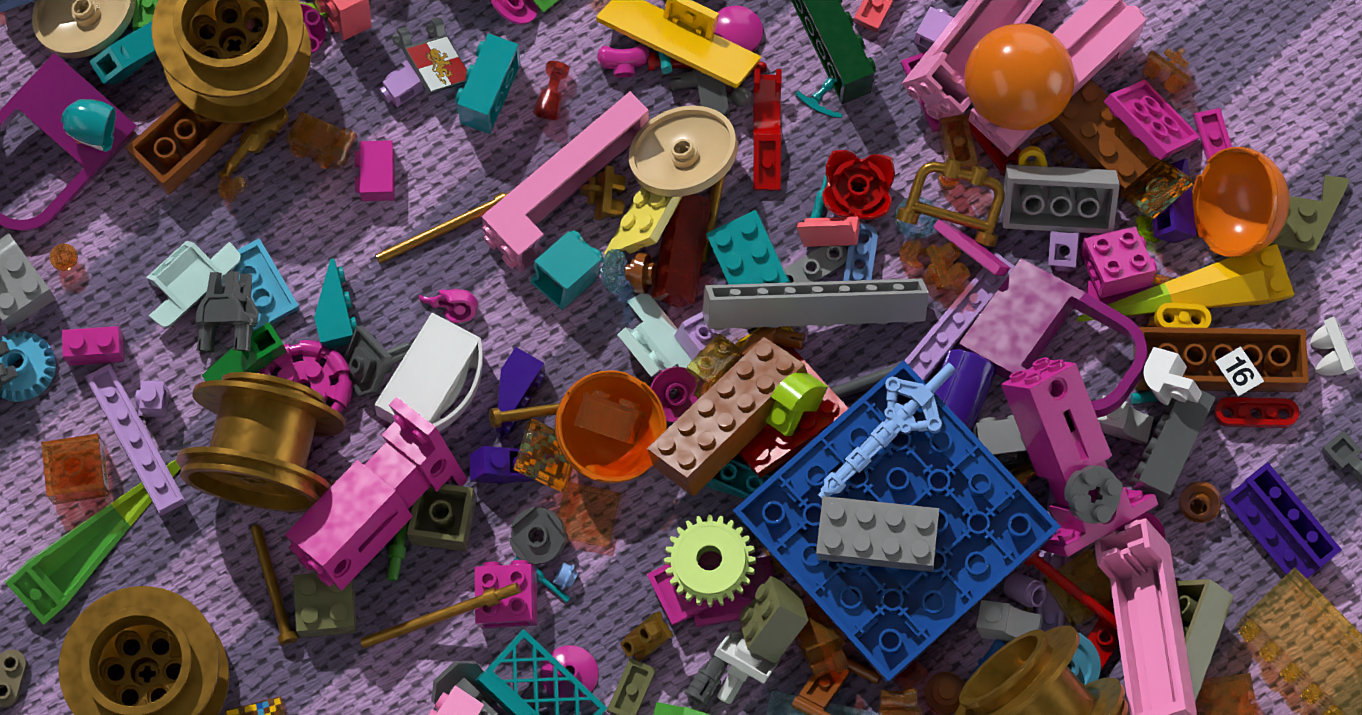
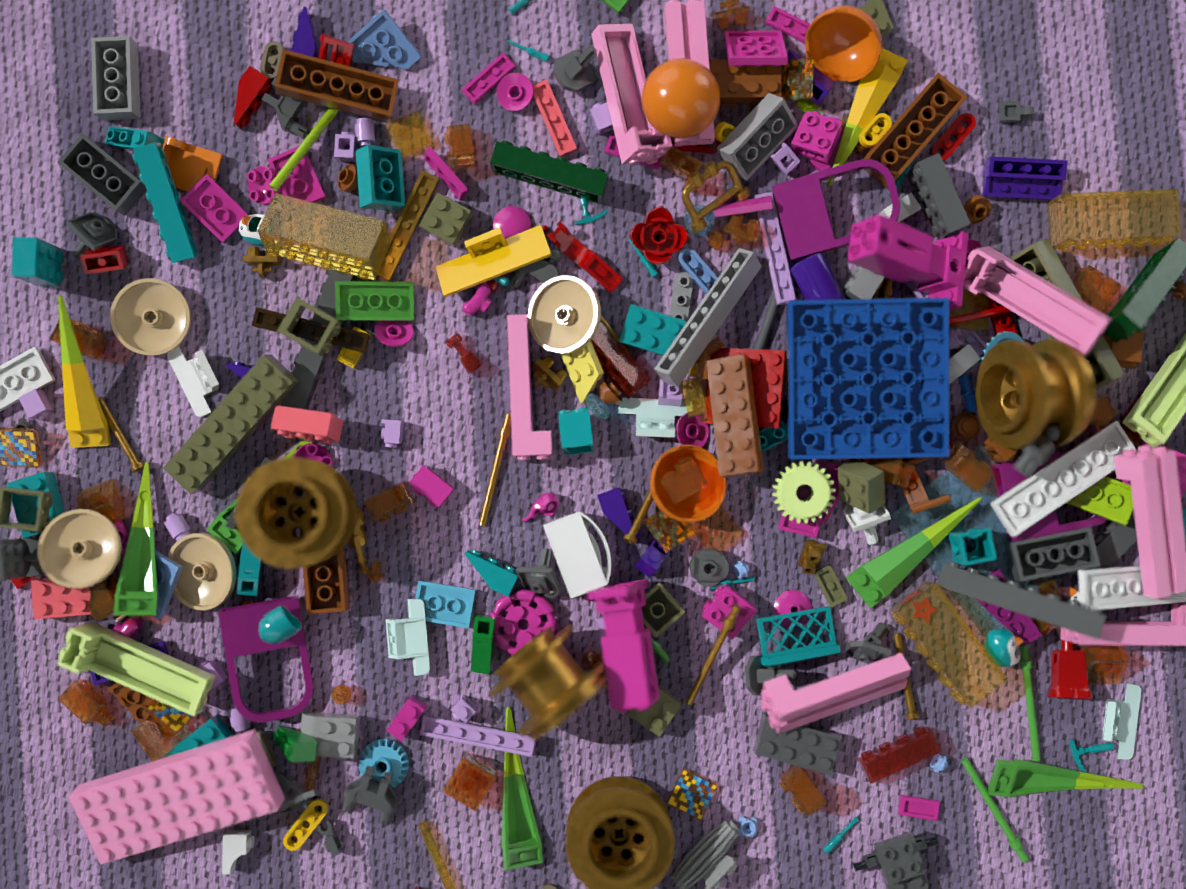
camera: 45 degrees left, 15 degrees up
dark grey connector [195,271,258,352] -> none
pearl gold bar [251,525,298,646] -> none
flag [392,17,467,94] -> none
teal brick [455,33,521,134] -> none
dark grey hinge [684,655,729,707] -> none
lime brick [765,372,828,436] -> none
coral panel [797,217,860,247] -> none
light grey brick [816,496,939,572] -> none
light blue bar [818,362,956,499] -> none
dark grey plate [1064,465,1123,524] -> none
white brick [1144,347,1202,405] -> none
white sticker [1215,347,1264,396] -> none
white tile [1310,317,1359,376] -> none

